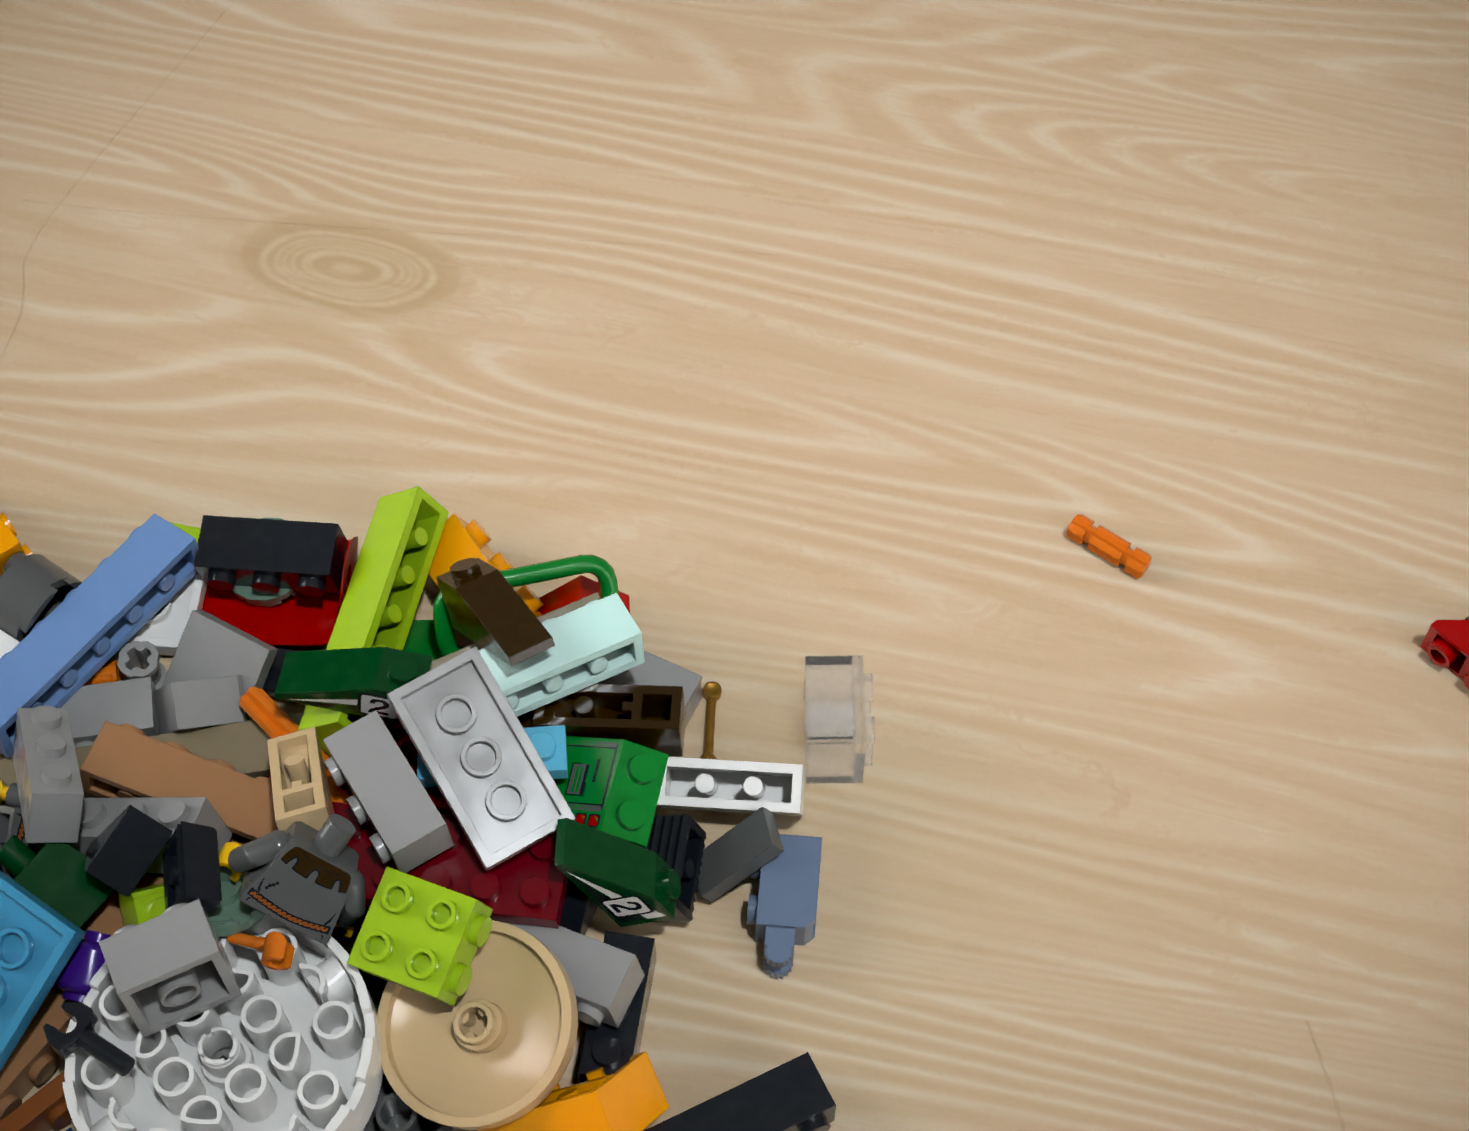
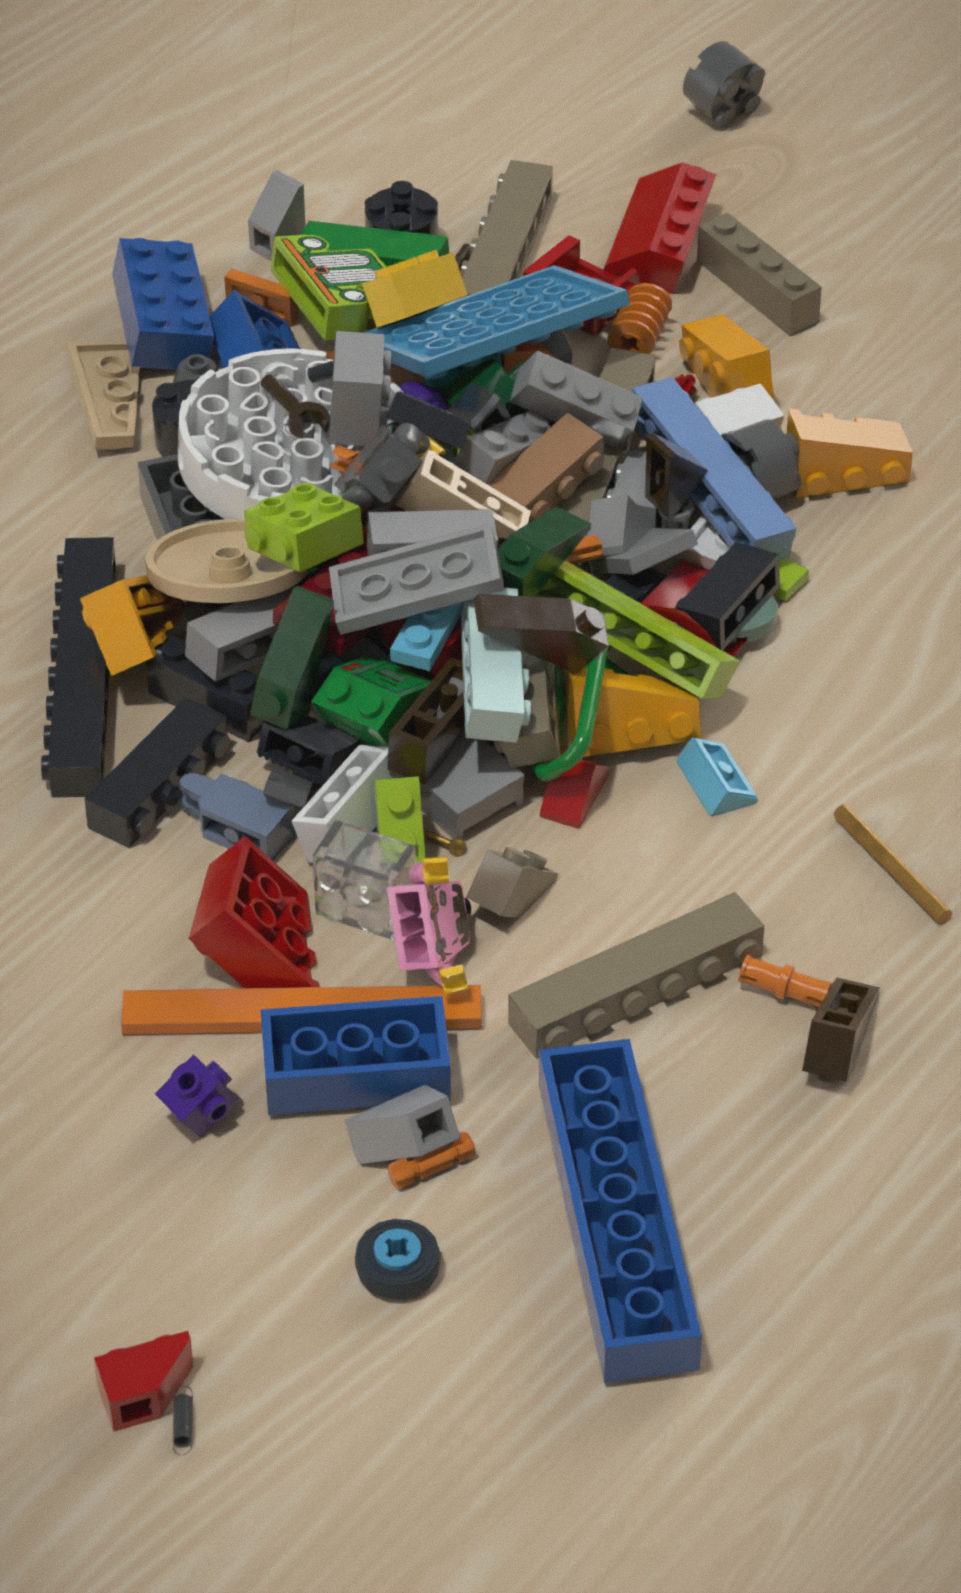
camera: 115 degrees right, 15 degrees down
none -> black brick [84,697,230,848]
none -> orange tile [121,985,482,1035]
none -> dark purple brick [155,1054,239,1138]
none -> red wedge [188,836,320,988]
none -> blue brick [260,996,451,1115]
none -> dark brown piece [261,374,329,438]
none -> light grey slope [344,1085,460,1164]
none -> black wheel [355,1219,441,1300]
none -> lime brick [373,776,426,867]
none -> bright pink torso [386,857,471,996]
none -> dark tan slope [466,847,558,918]
none -> dark tan brick [508,892,765,1059]
none -> blue brick [539,1039,702,1383]
none -> dark brown slope [645,433,708,519]
none -> medium azure slope [677,738,758,816]
none -> orange pin [738,955,832,1007]
none -> dark brown slope [802,977,880,1083]
none -> pearl gold bar [834,804,952,924]

